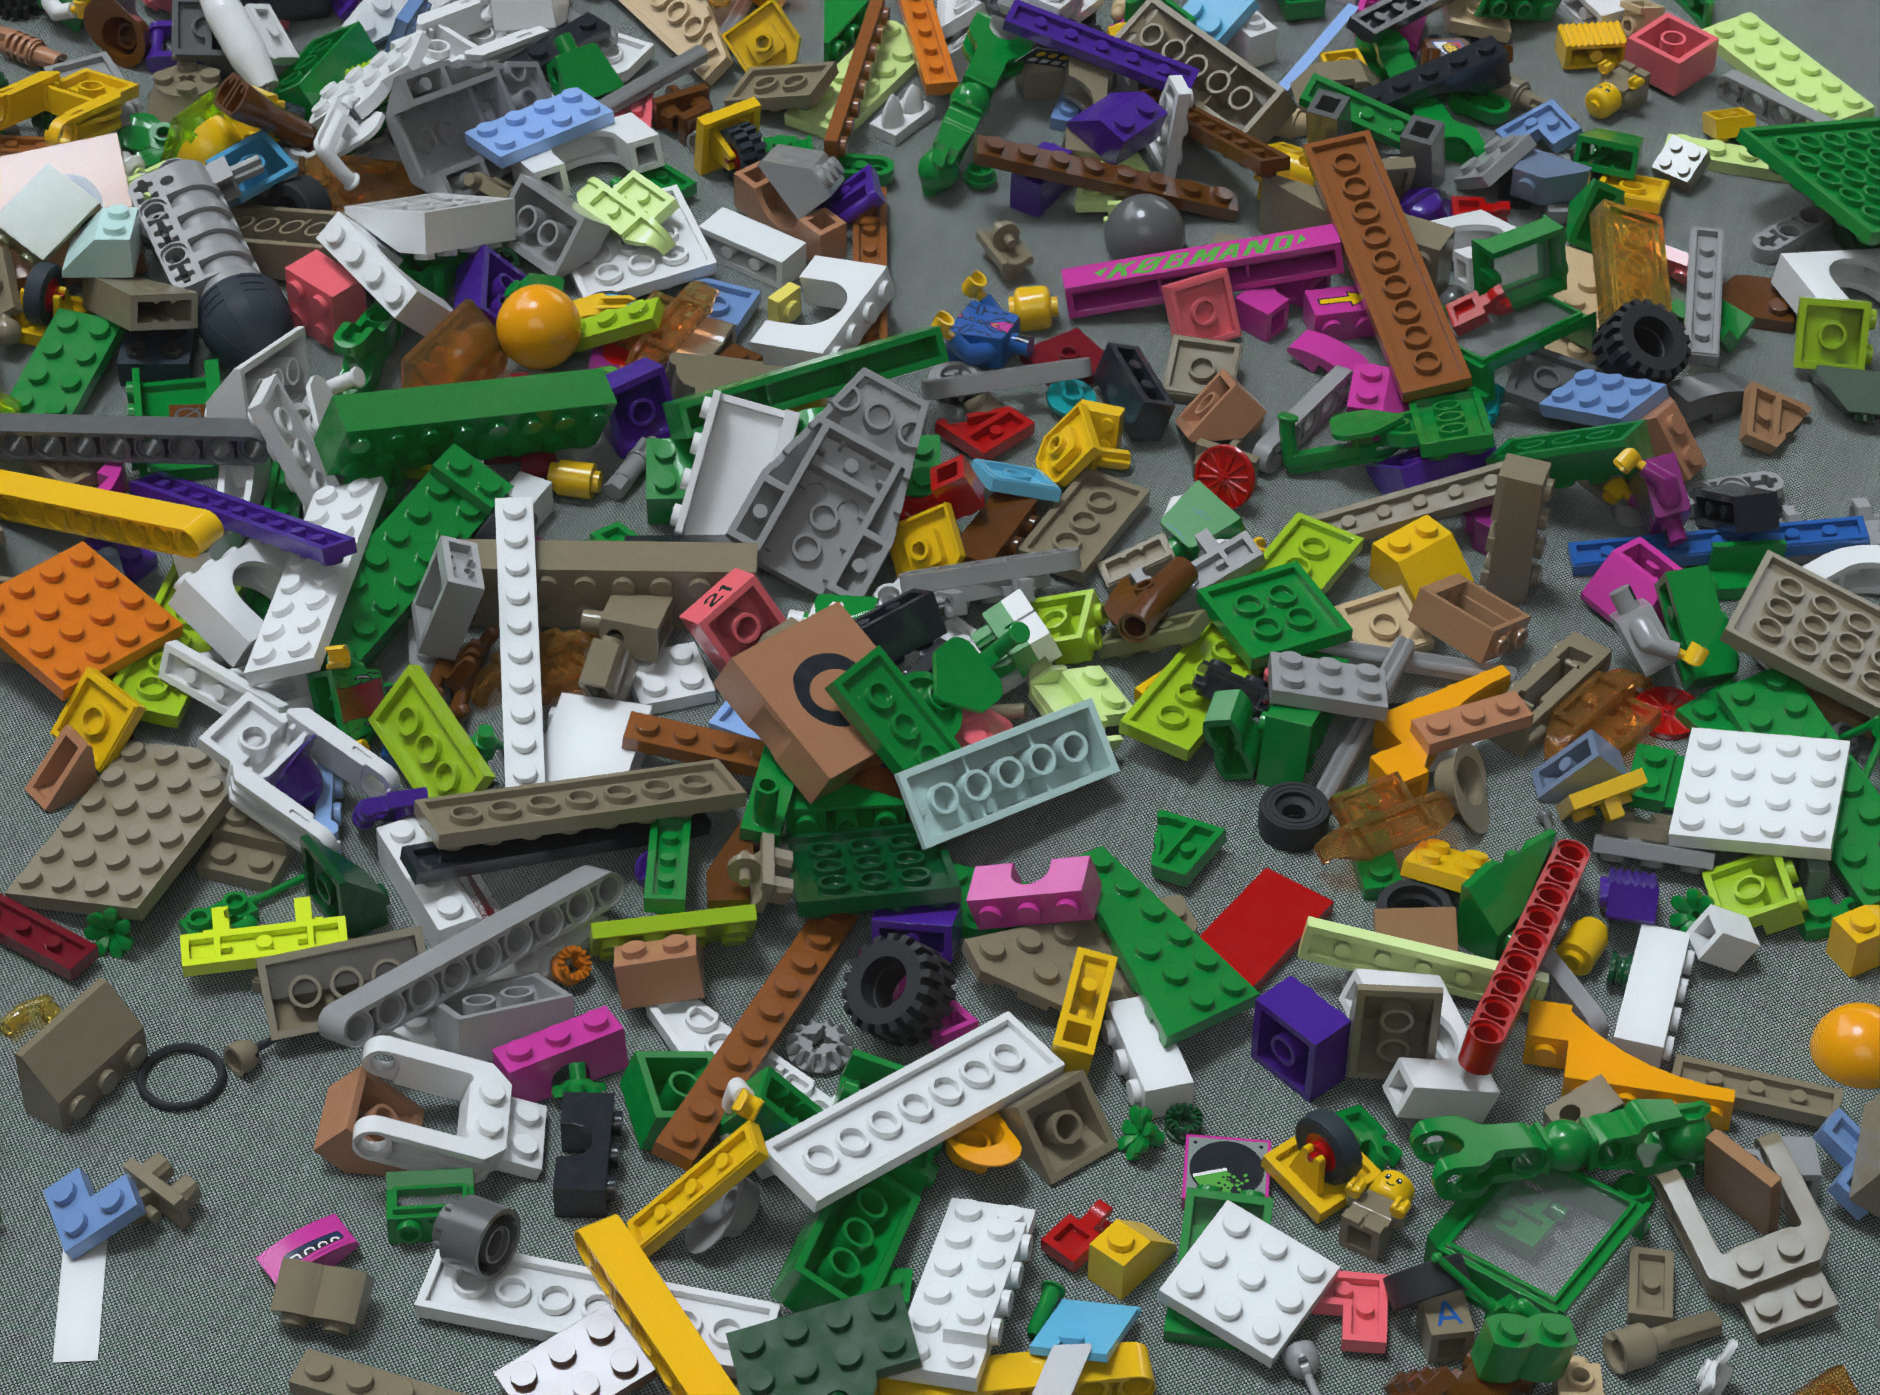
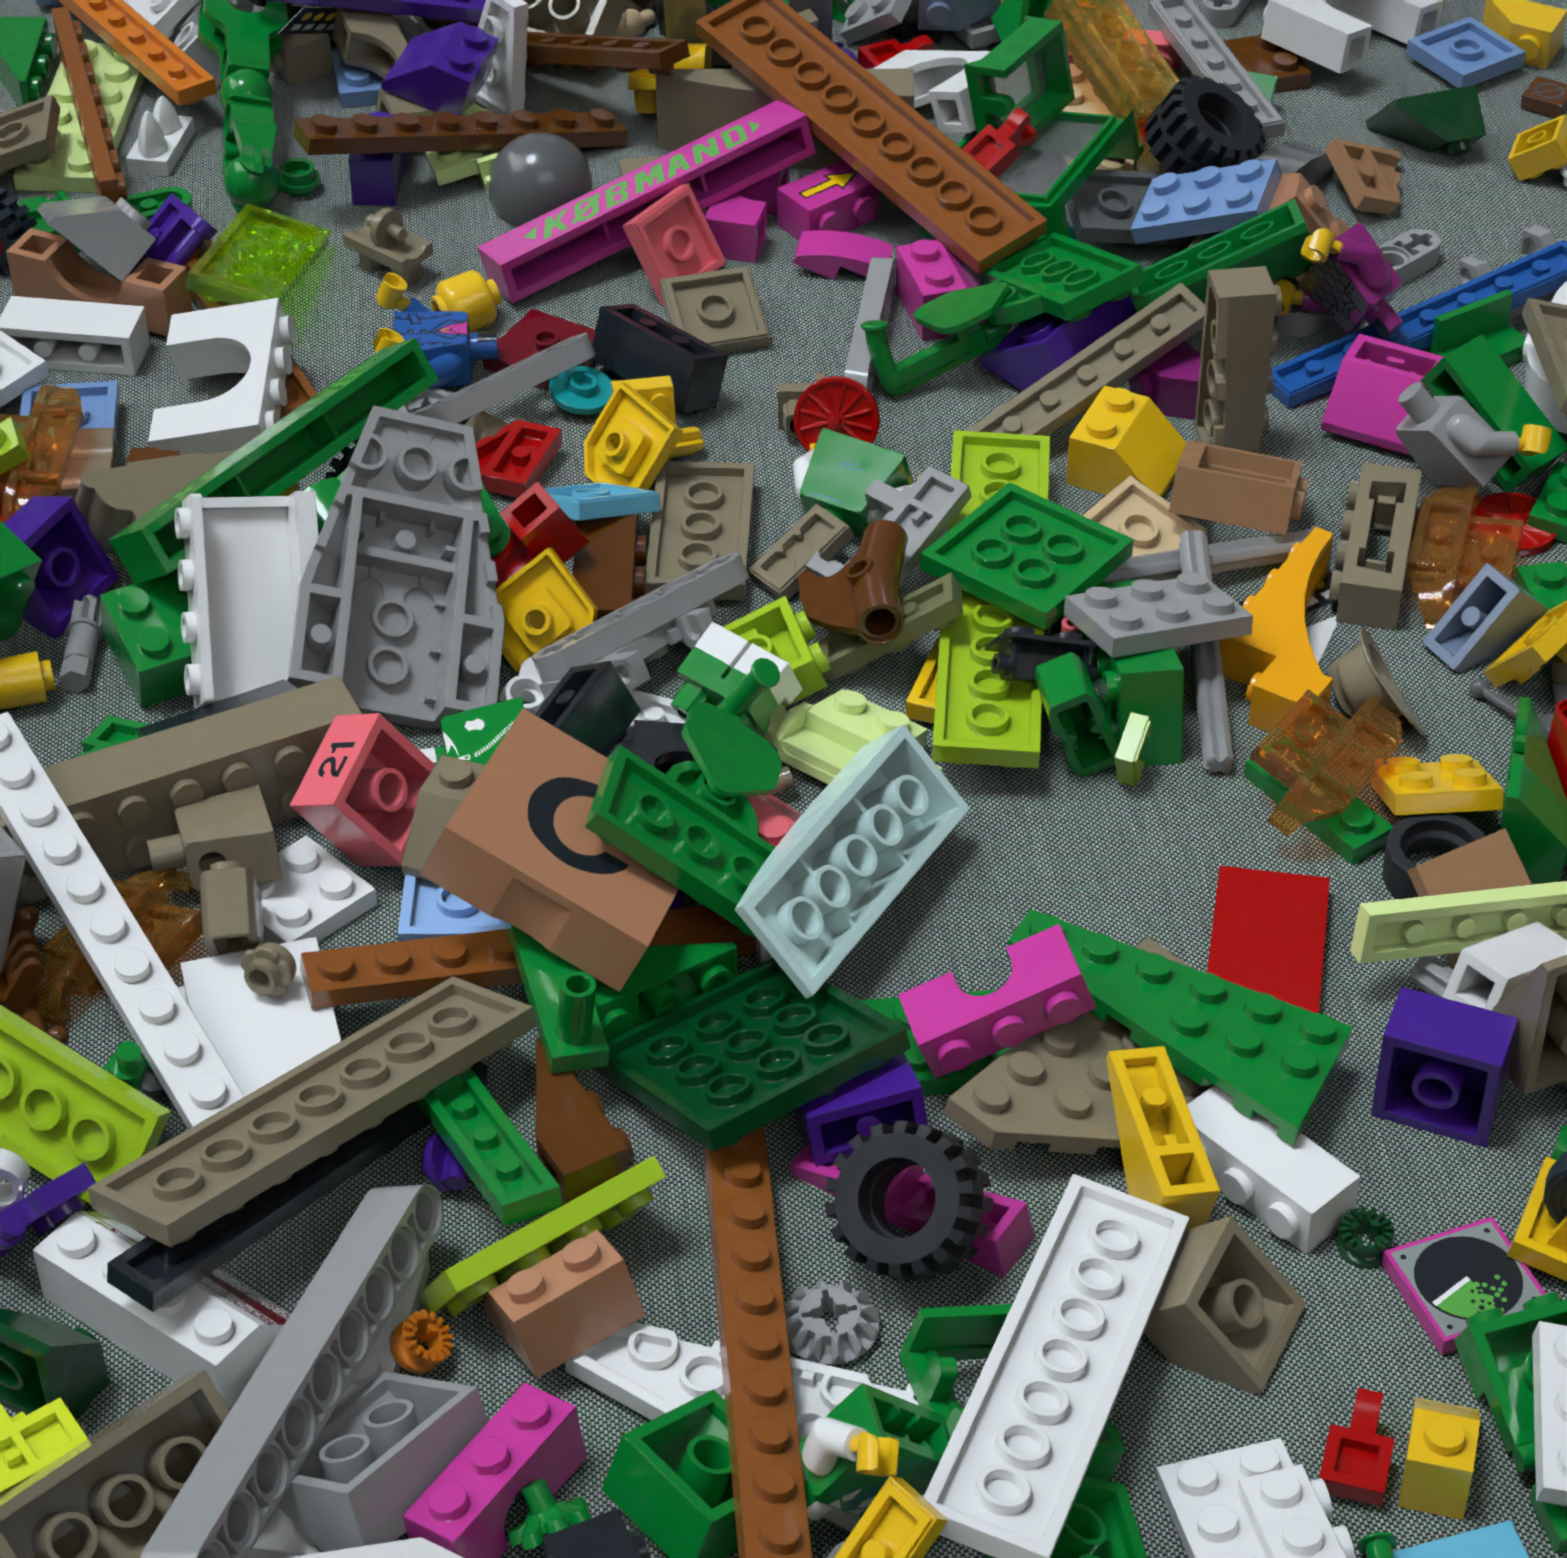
camera: 25 degrees left, 0 degrees up
dark tan hips [727,832,794,913] -> none
light yellow plate [768,282,802,324] -> none
light orange piece [944,1112,1022,1174] -> none
green plant [1117,1105,1165,1161] -> none
green wing [1151,809,1227,888] -> none
nougat slope [1174,368,1267,442] -> none
black tyre [1257,781,1330,852] -> none
nougat plate [1410,690,1534,756] -> none
black brick [1693,483,1783,534] -> none
lime plate [1792,296,1877,370] -> none
none -> clear neon green plate [185,203,331,305]
none -> dark tan plate [241,942,297,998]
none -> lime tile [1114,712,1151,786]

